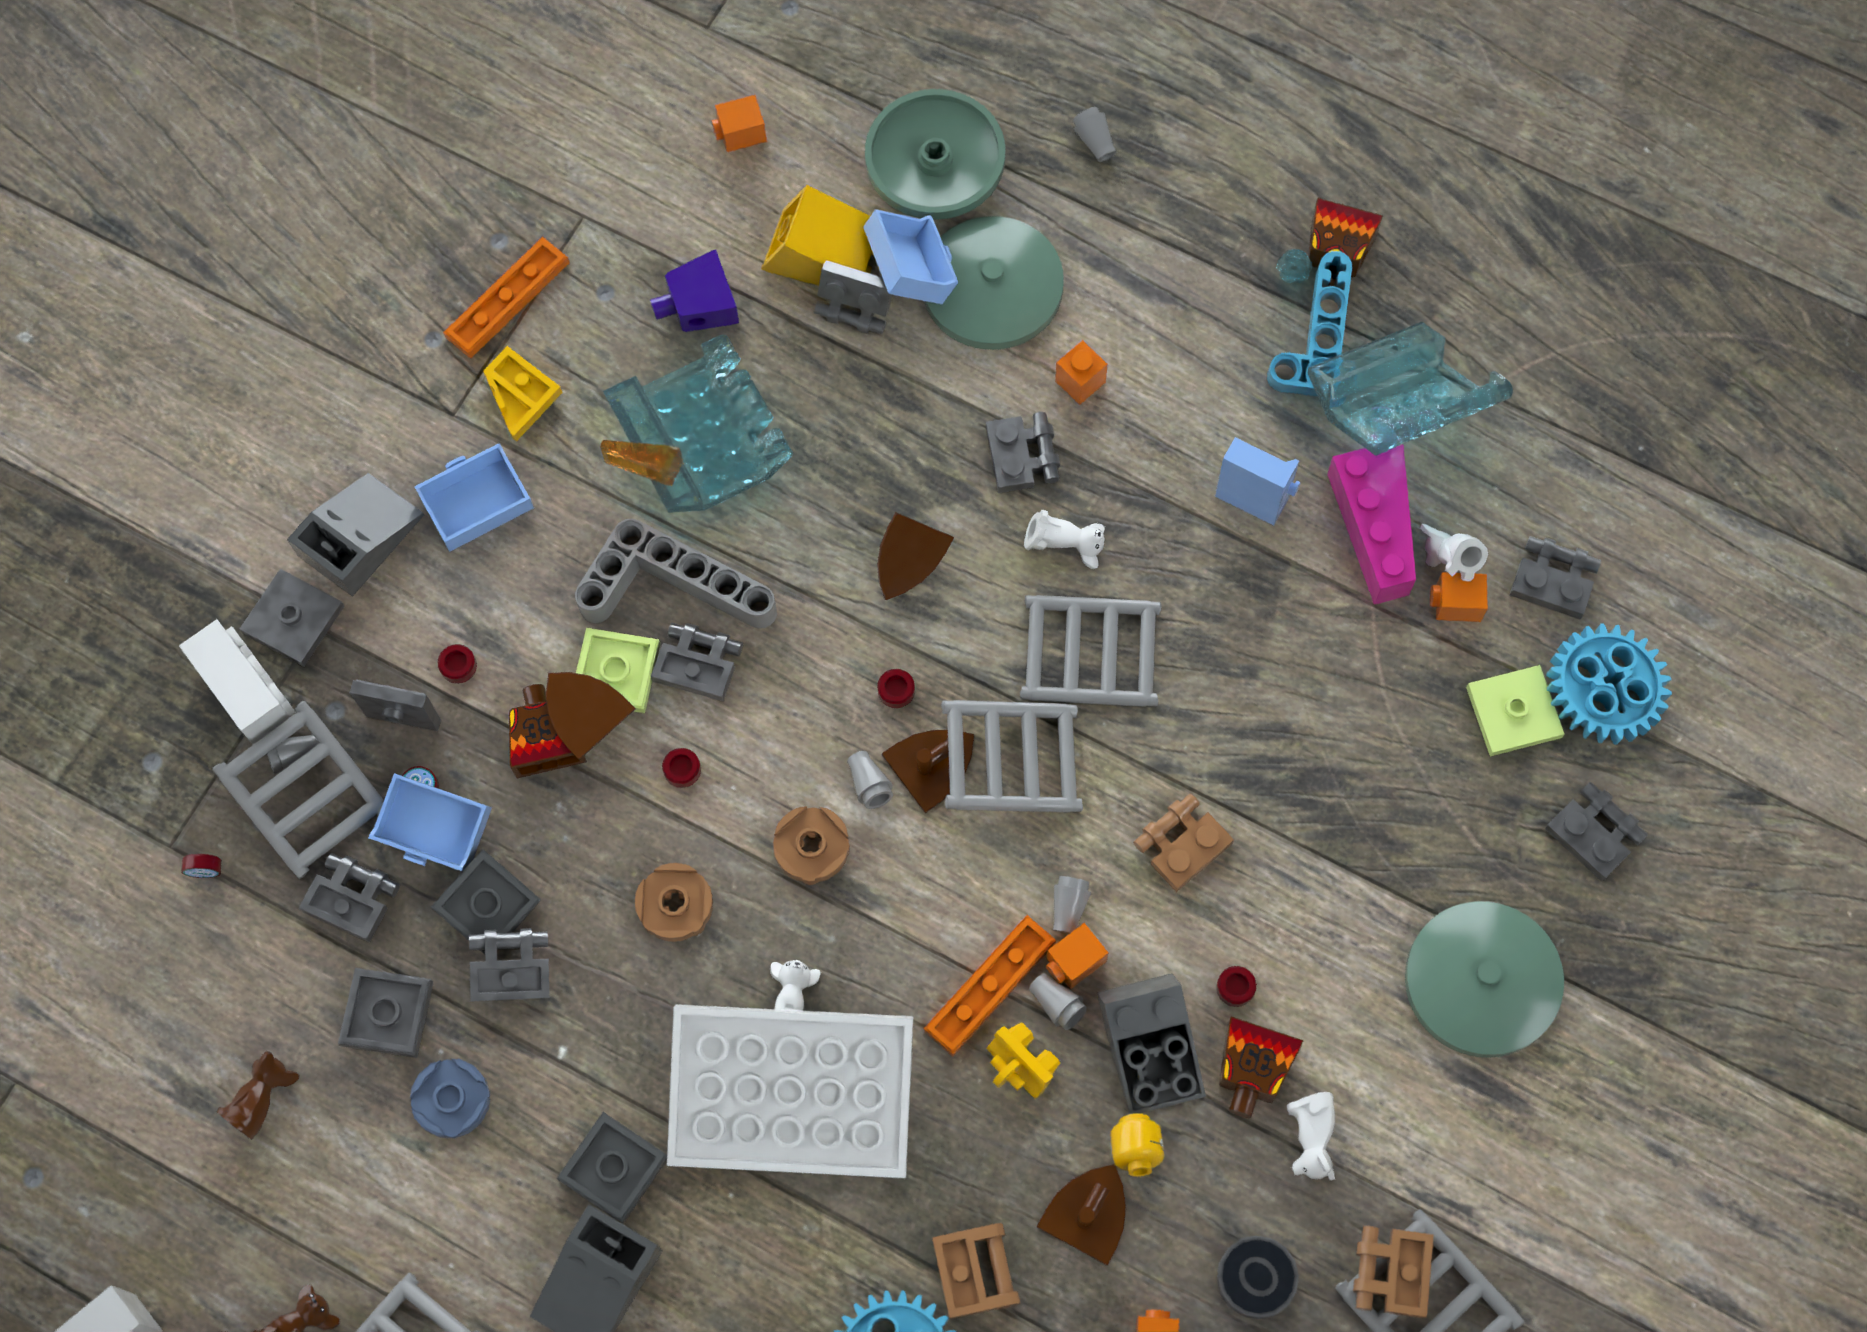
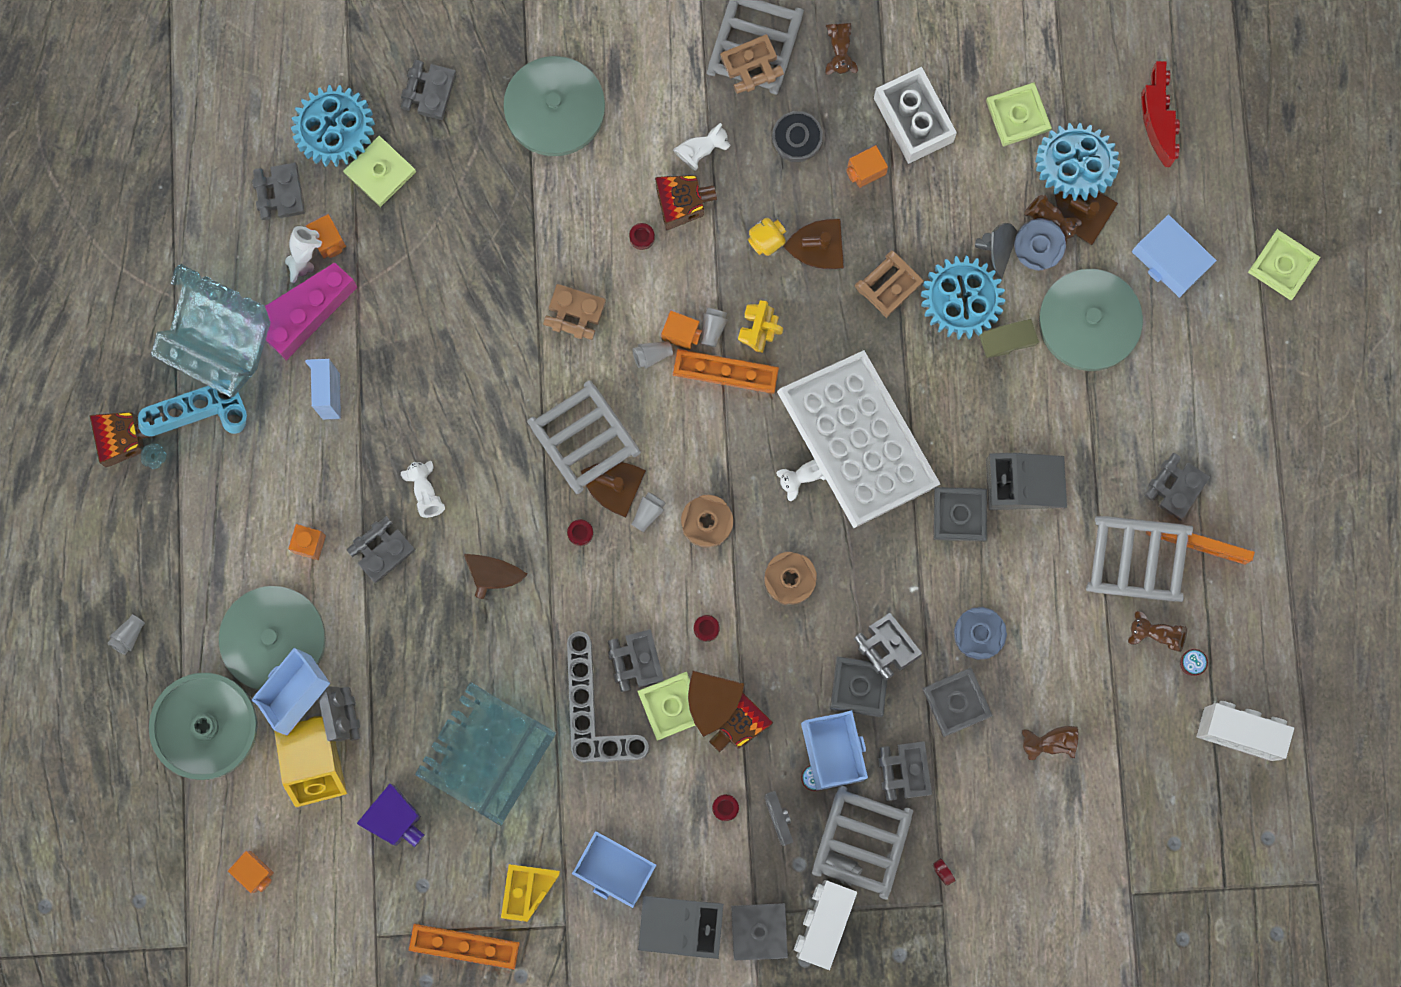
camera: 125 degrees left, 10 degrees up
clear orange slope [600,440,683,486] -> none
light grey bar [1020,595,1162,707] -> none
dark grey slope [1097,973,1206,1114] -> none

